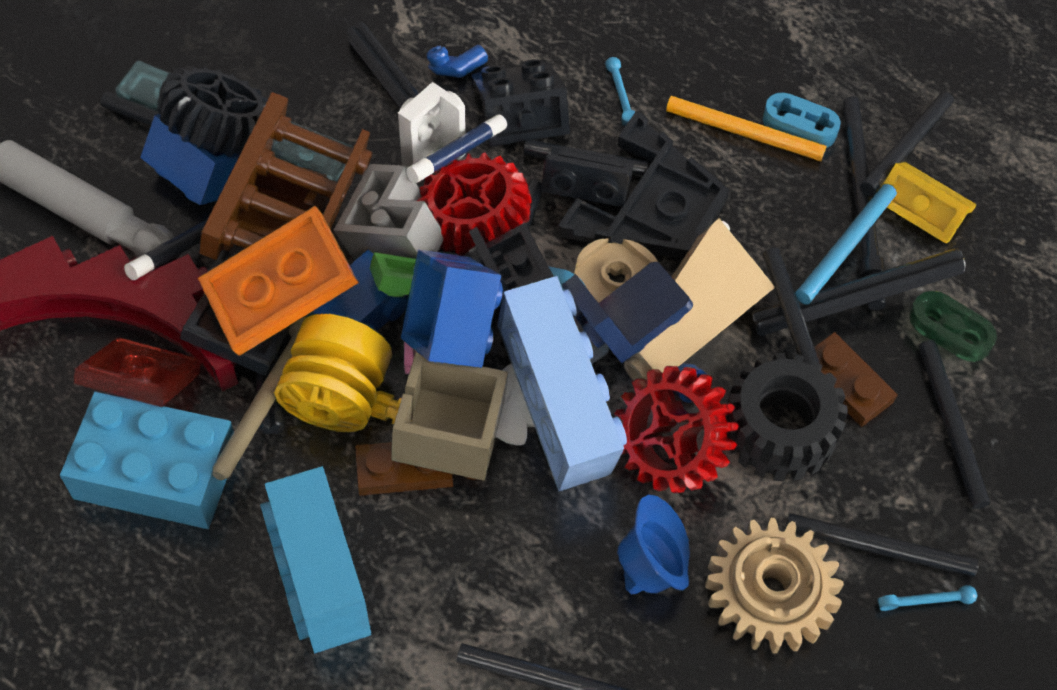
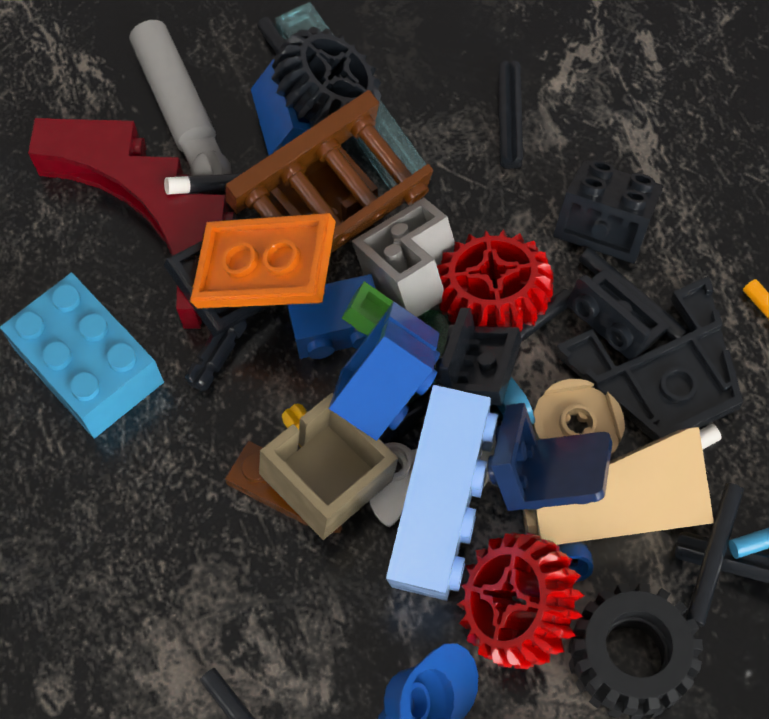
camera: 40 degrees right, 5 degrees up
clear red tile [73,337,201,407] -> none
dark tan bar [212,317,307,480] -> none
dark azure brick [260,466,371,654] -> none
yellow wheel [274,314,392,432] -> none
white bracket [398,82,466,168] -> none
dark blue bar [406,114,507,183] -> none
blue arm [427,45,488,78] -> none
dark azure hinge [605,57,635,126] -> none
reddish brown plate [814,332,898,427] -> none

